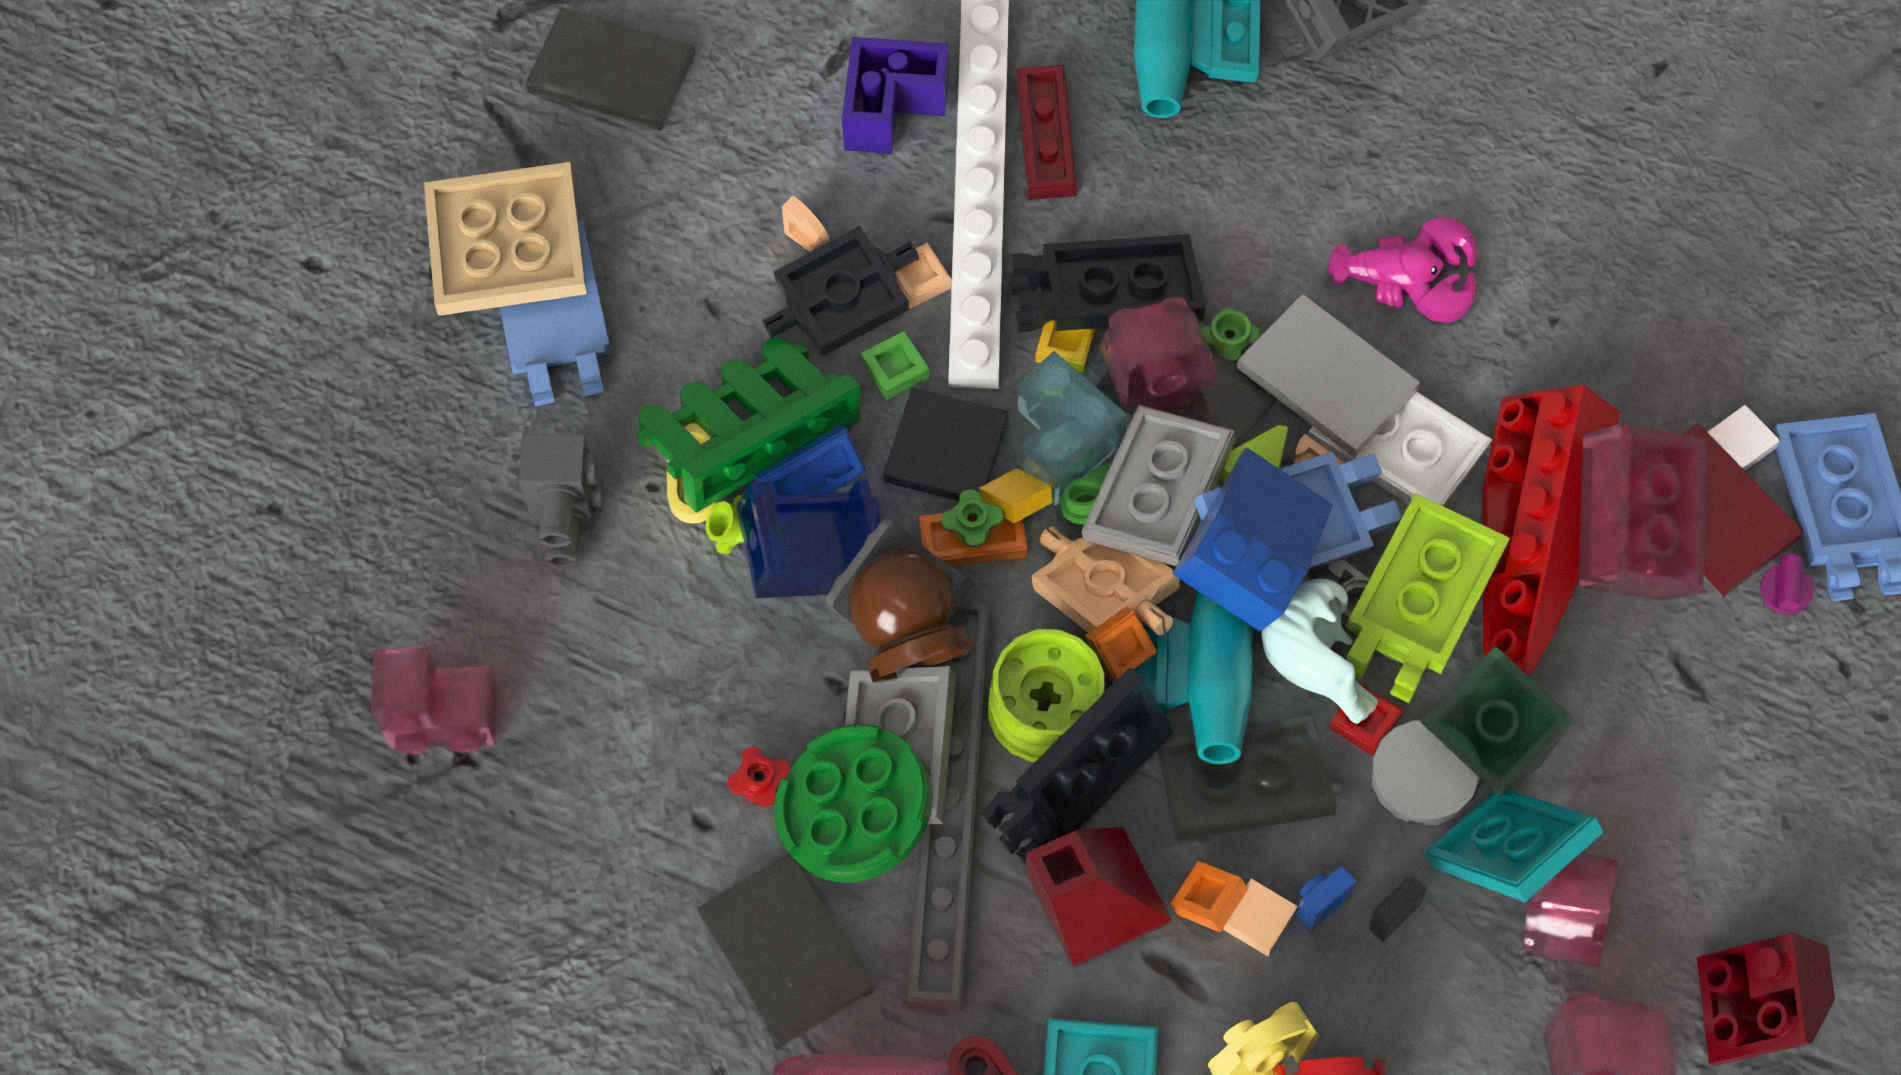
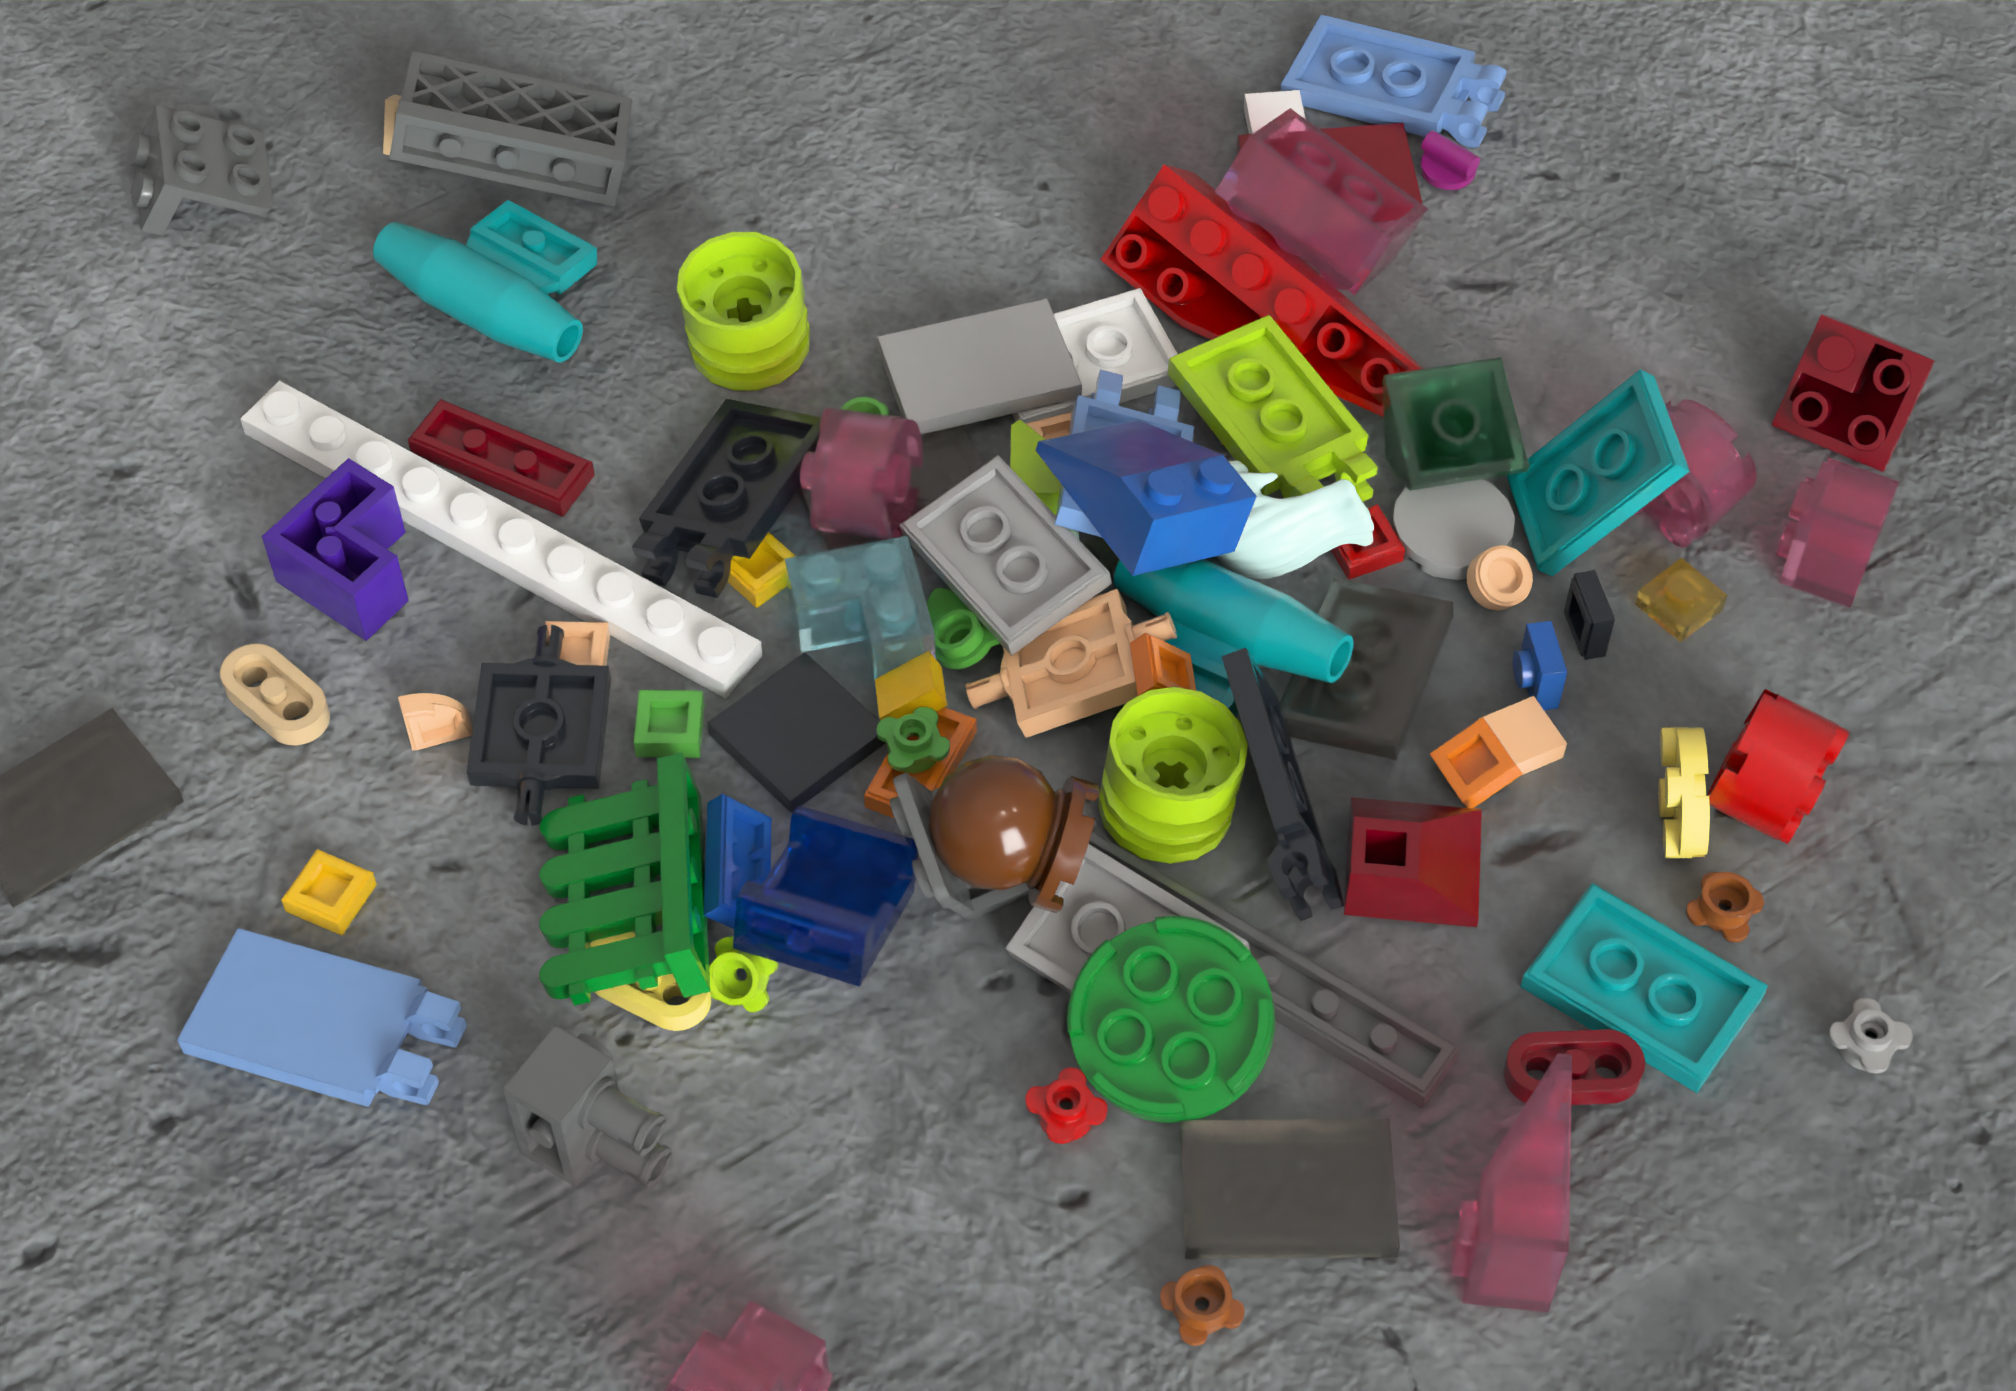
camera: 60 degrees left, 10 degrees down
tan plate [424,162,587,316] -> none
dark pink animal [1328,217,1478,323] -> none
none -> tan plate [220,644,330,745]
none -> yellow tile [282,849,377,936]
none -> lime wheel [677,232,811,391]
none -> dark orange plate [1160,1265,1245,1346]
none -> light nougat tile [1467,545,1533,611]
none -> clear yellow plate [1635,558,1728,642]

